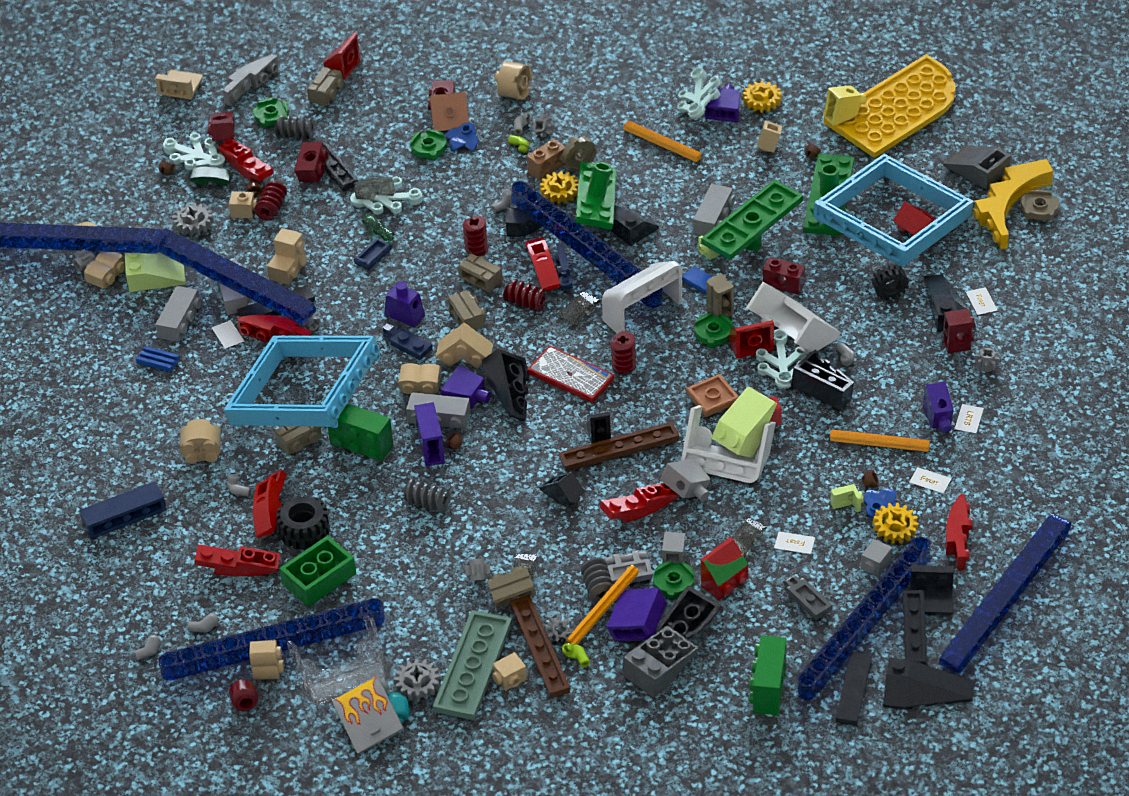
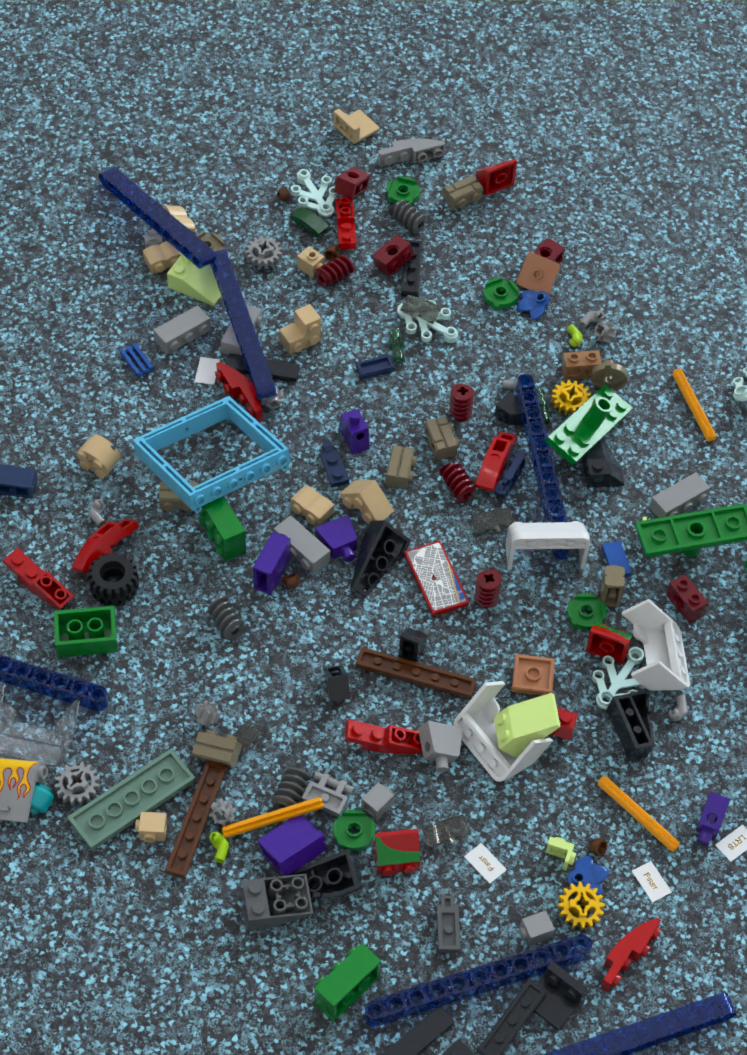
camera: 30 degrees right, 10 degrees up
tan brick [495,61,533,100] -> none

